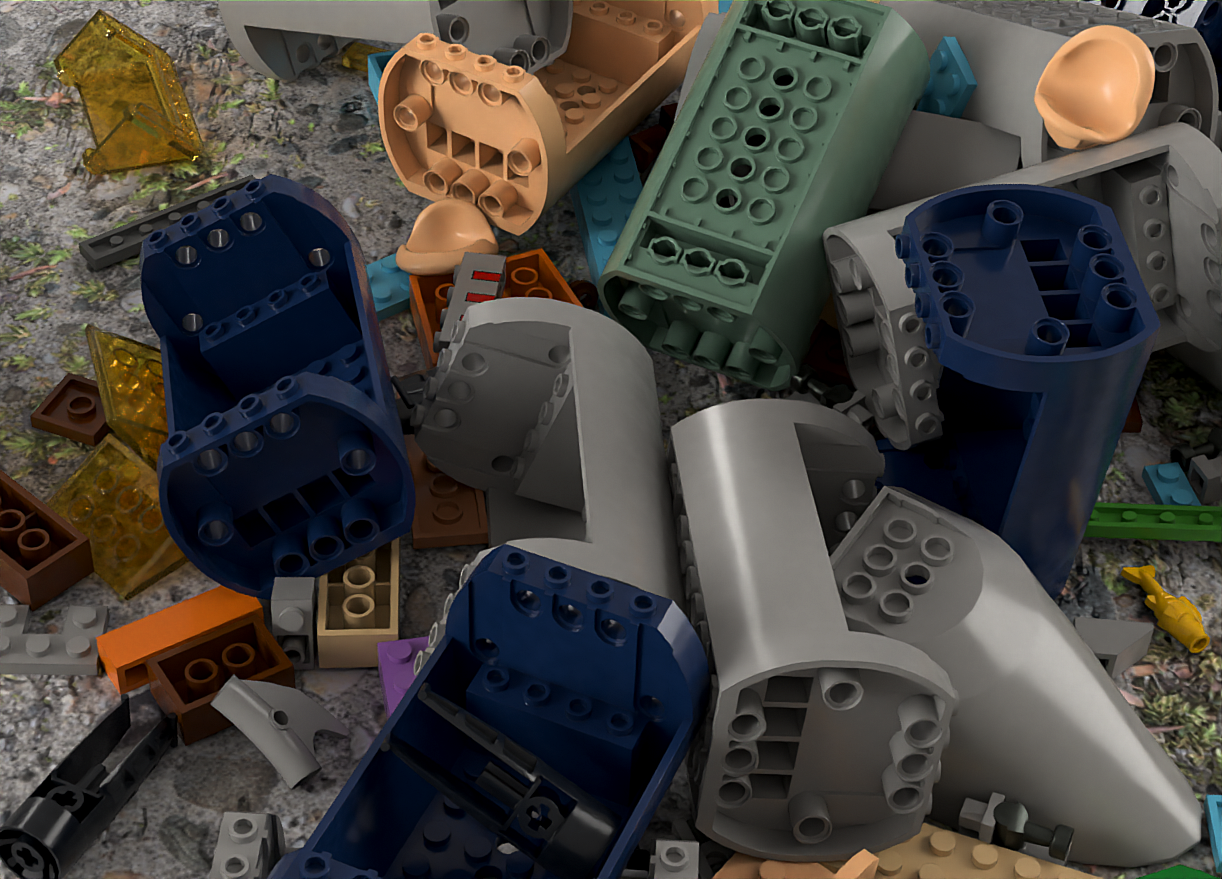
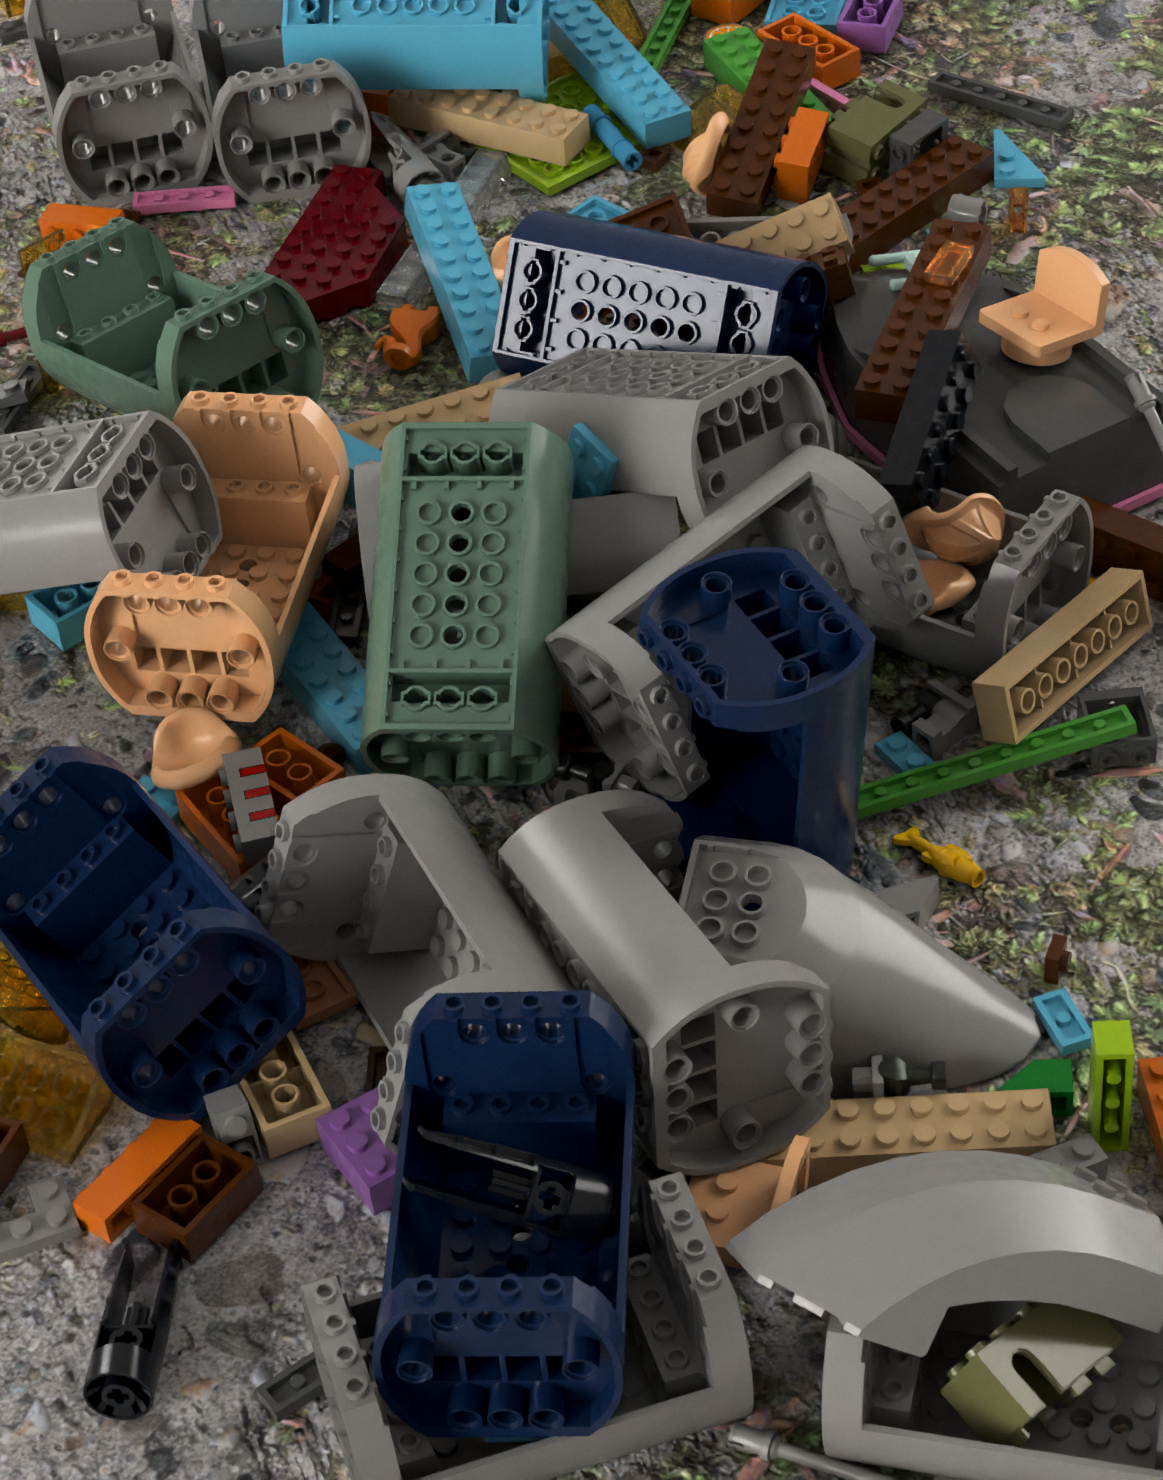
camera: 15 degrees left, 0 degrees up
light grey pin [211,675,350,790] -> none
light nougat piece [1034,25,1155,150] -> none

